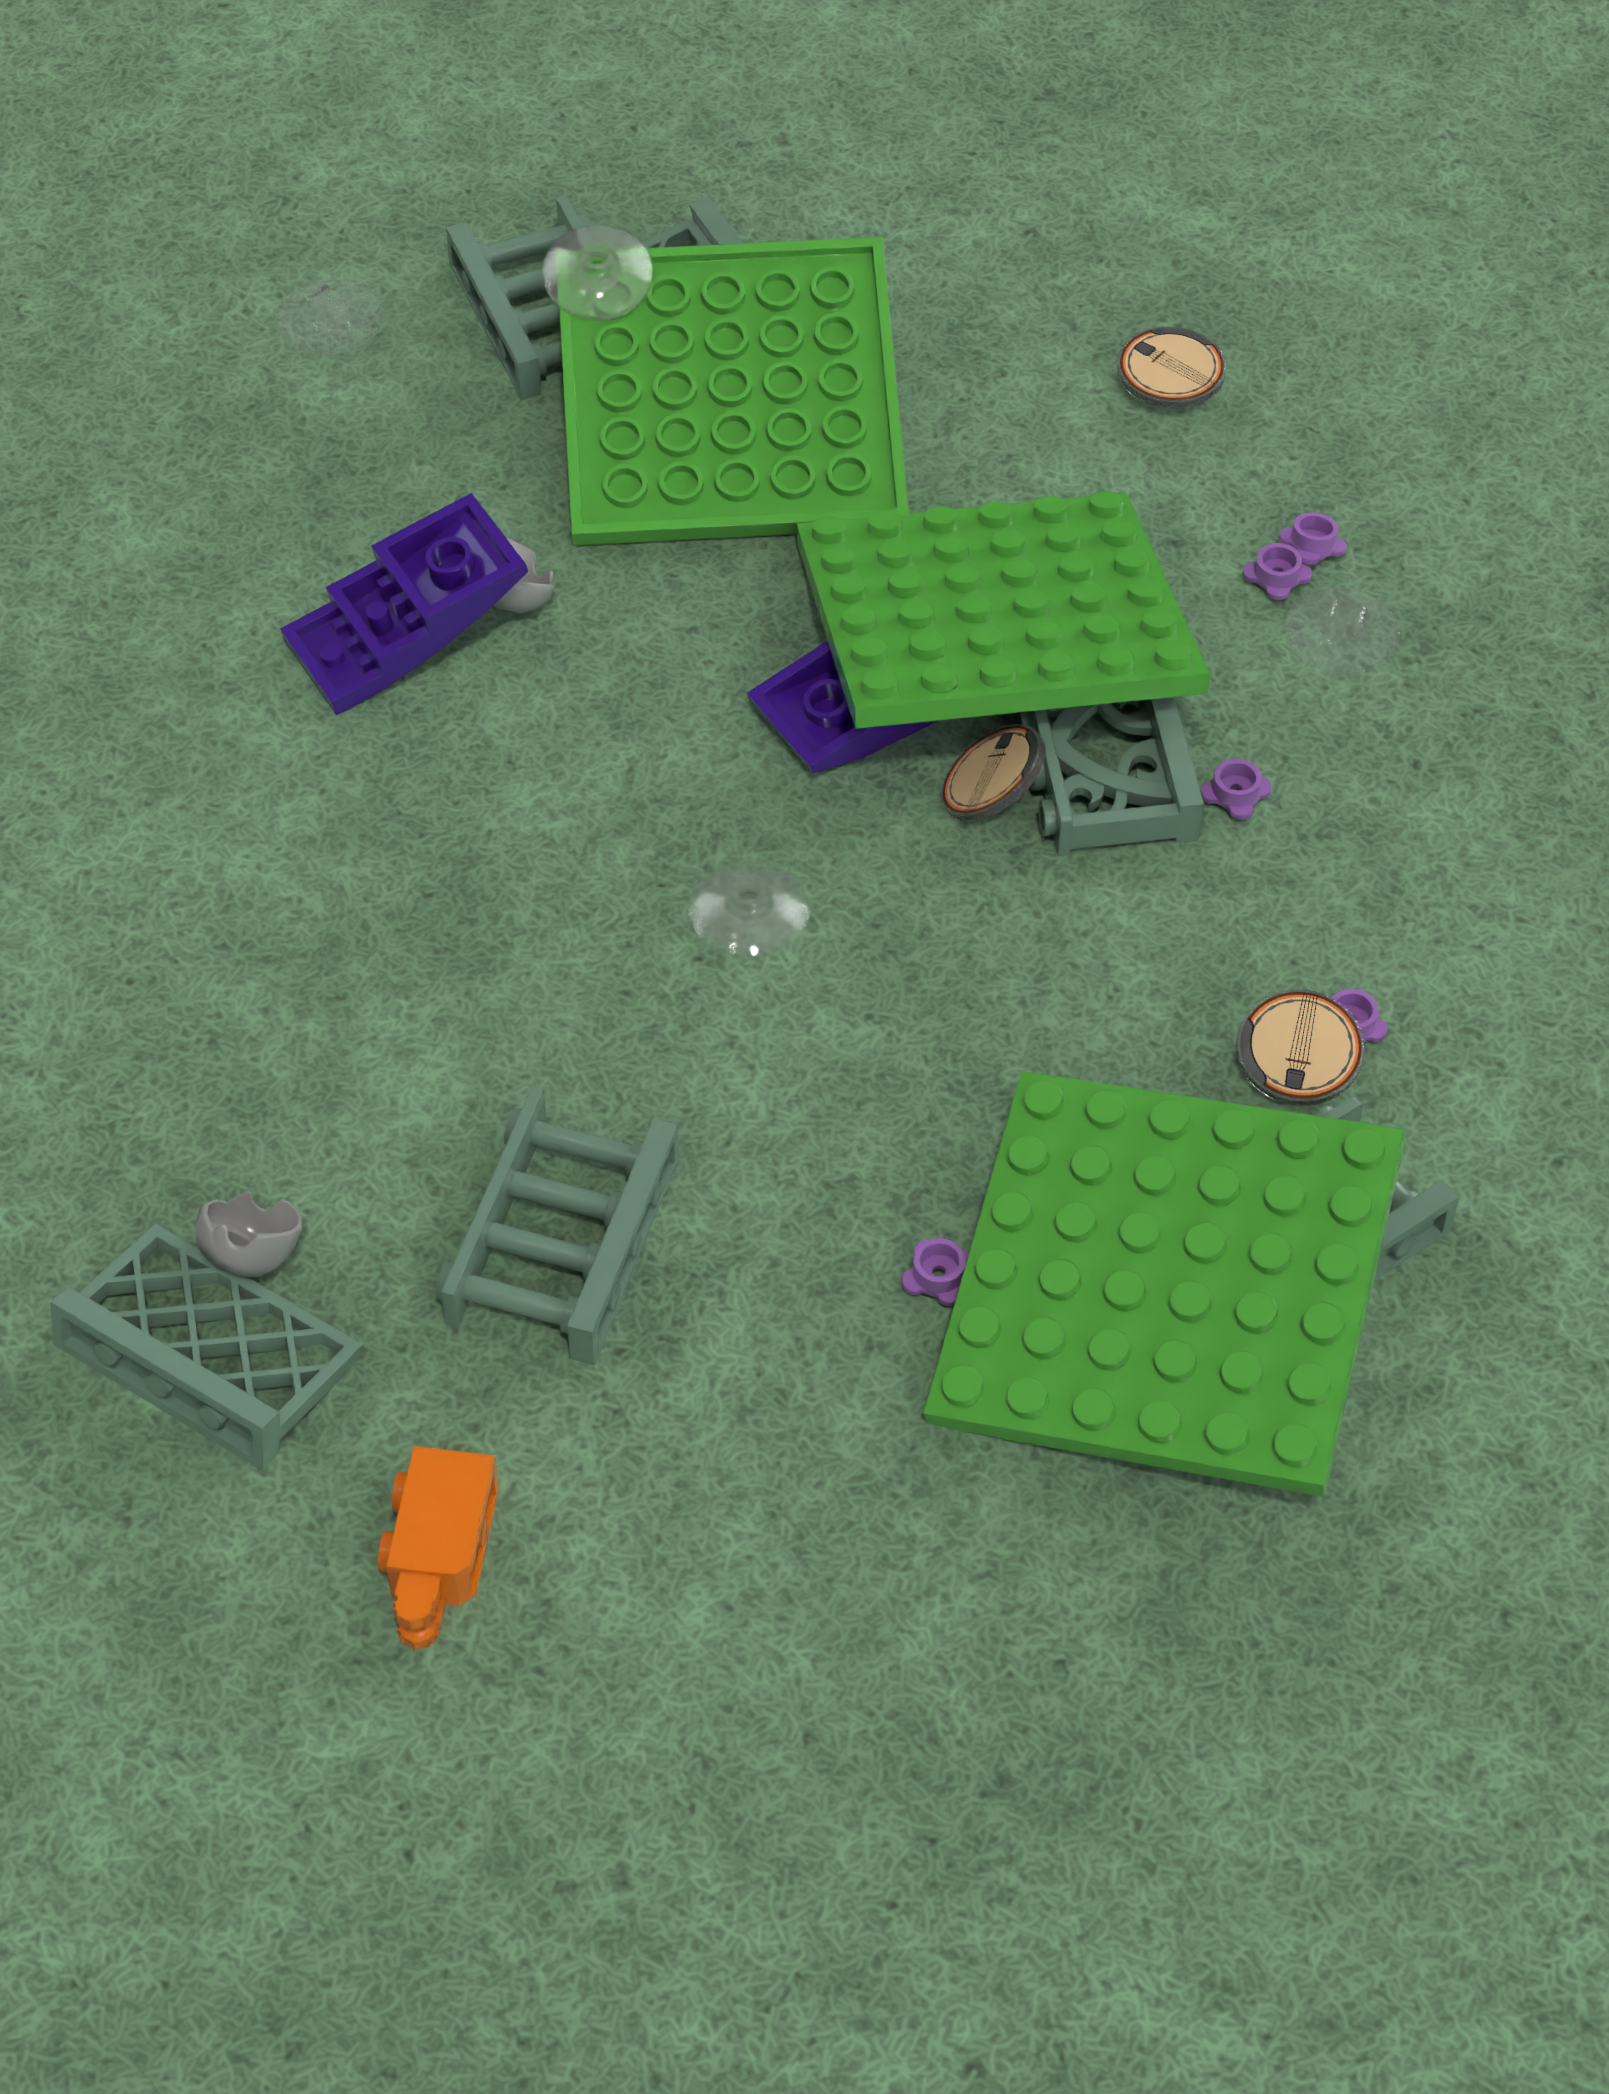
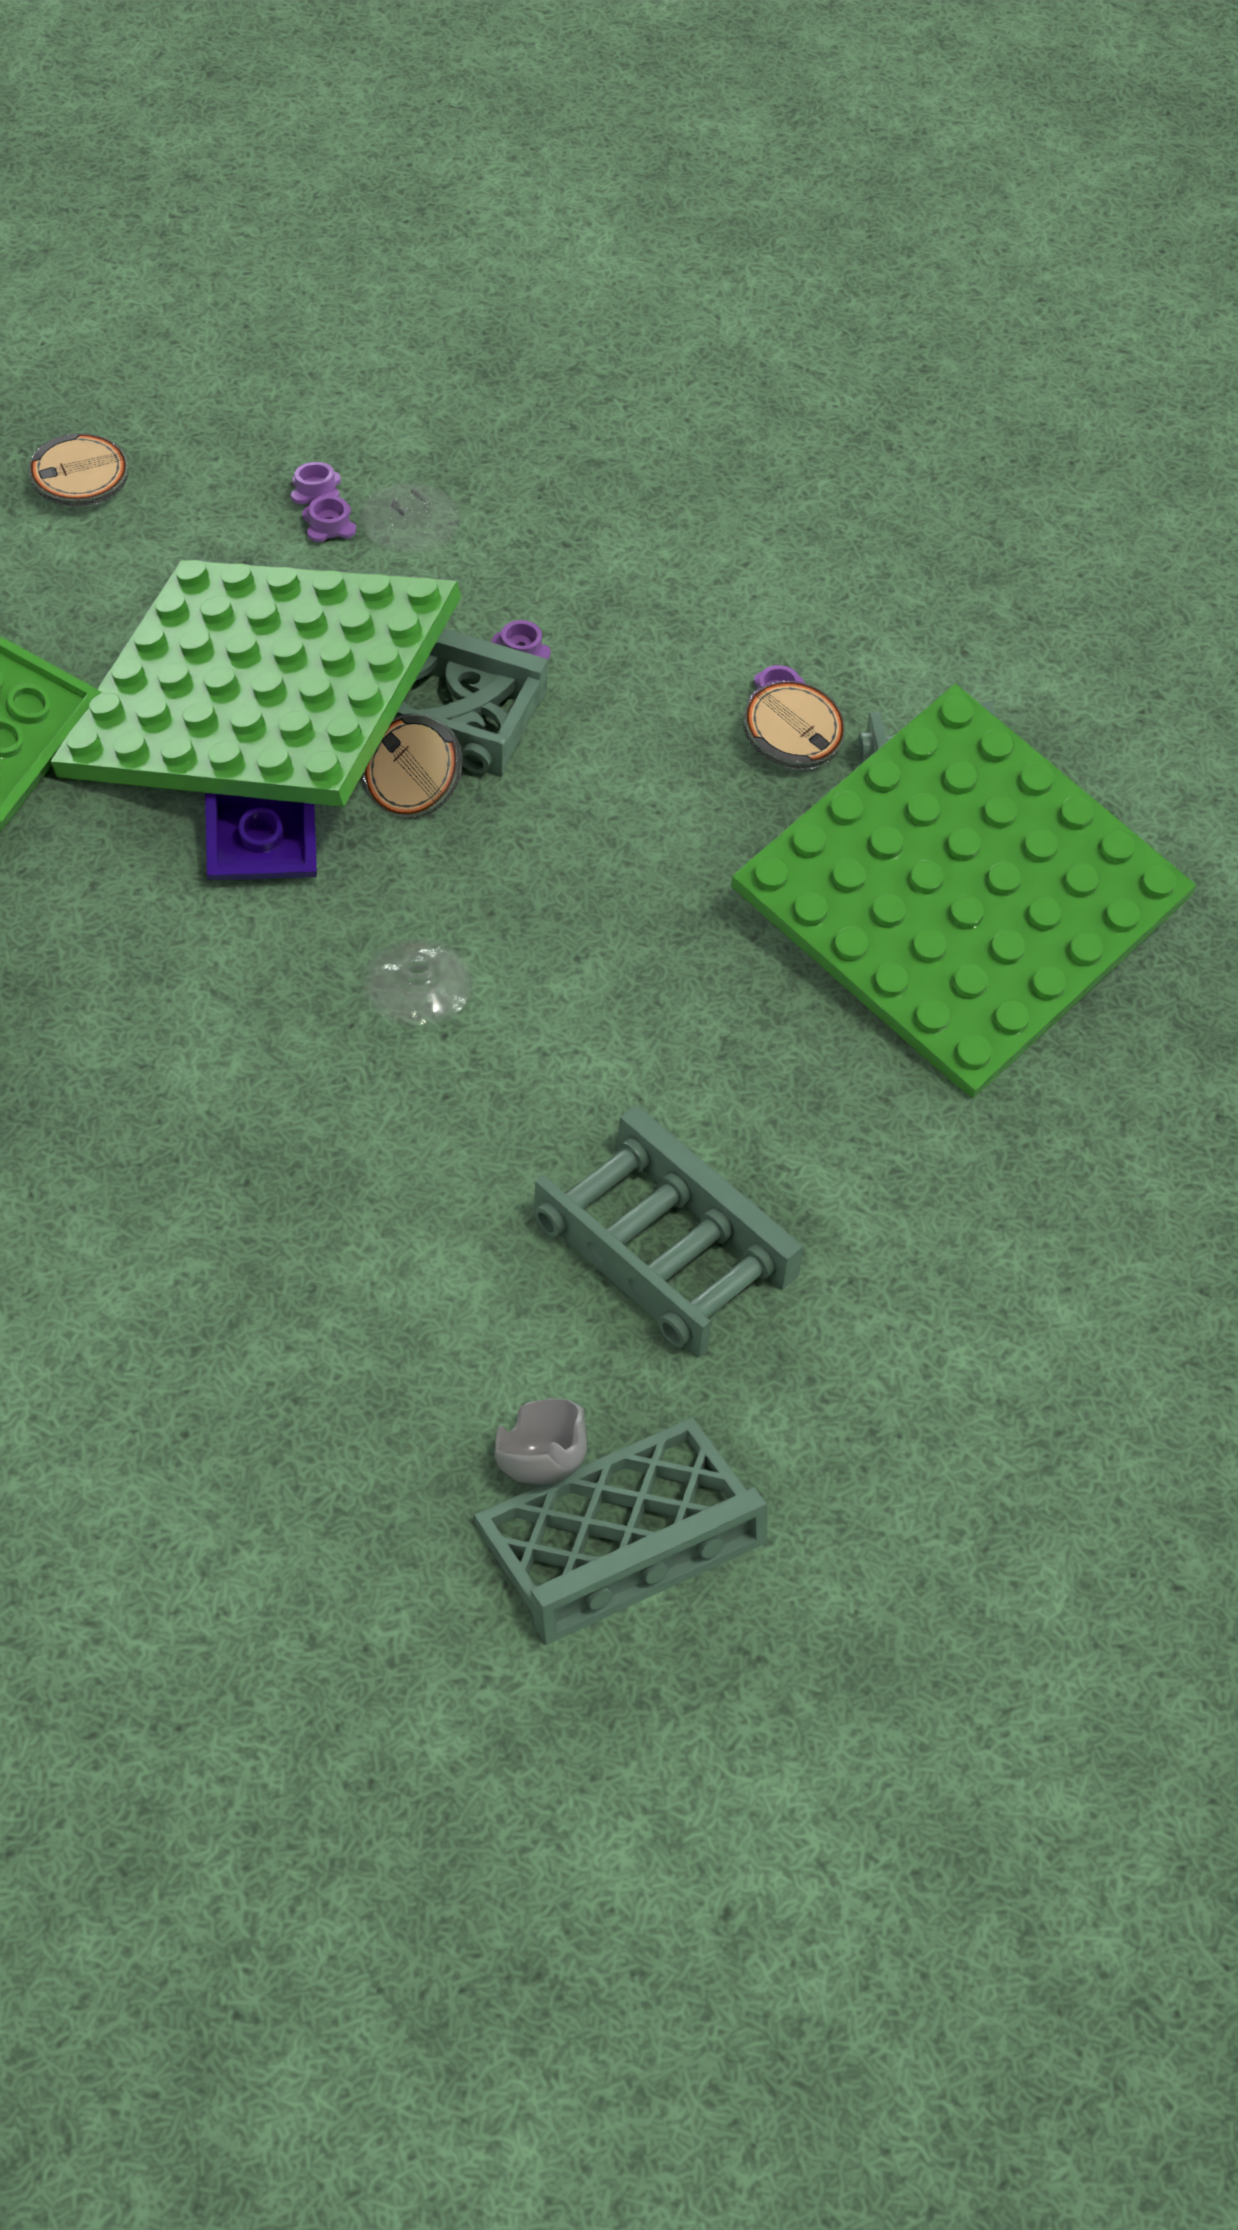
camera: 65 degrees left, 0 degrees up
orange hinge [378,1446,499,1651] -> none
medium lavender plate [902,1238,969,1306] -> none

